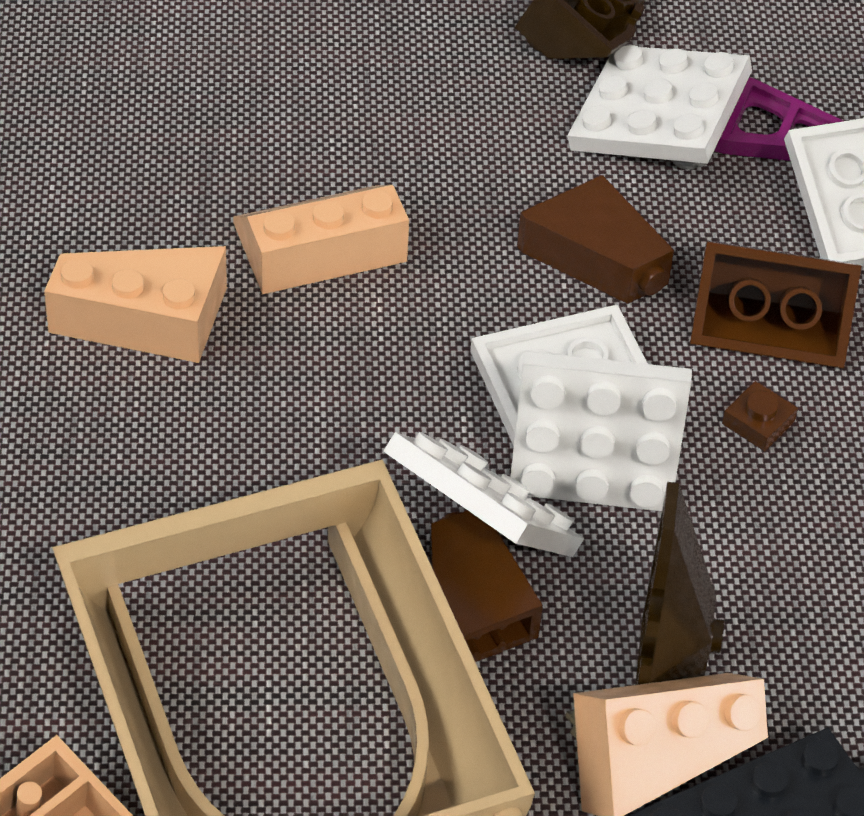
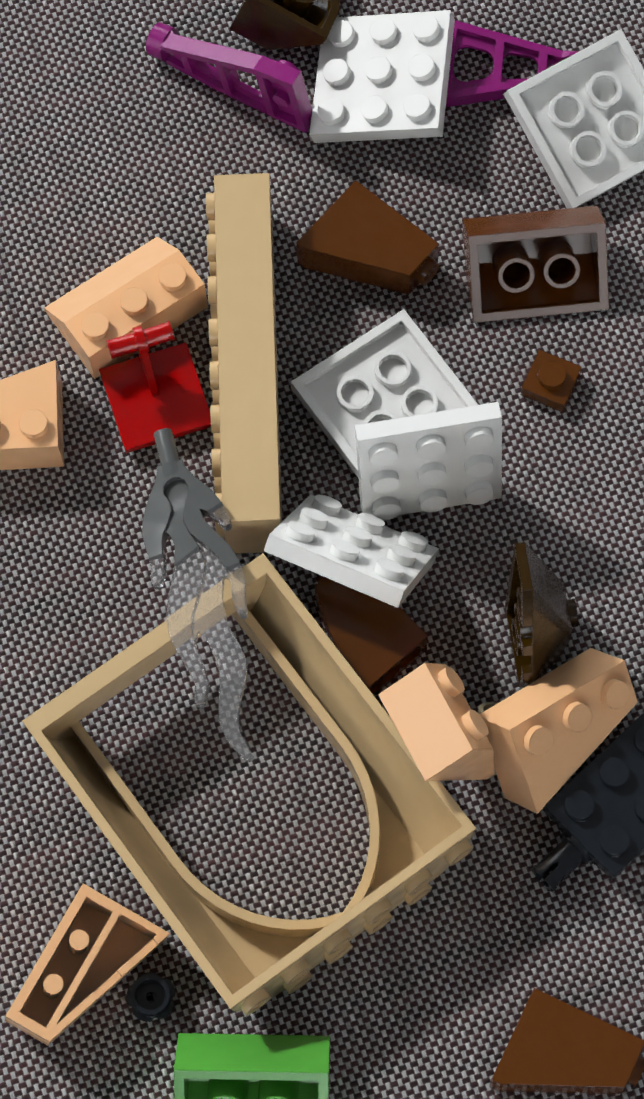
camera: 10 degrees left, 20 degrees up
none -> red plate [99,321,211,453]
none -> clear piece [142,428,254,762]
none -> magenta plate [146,22,312,134]
none -> tan brick [206,173,282,553]
none -> light nougat slope [378,663,495,781]

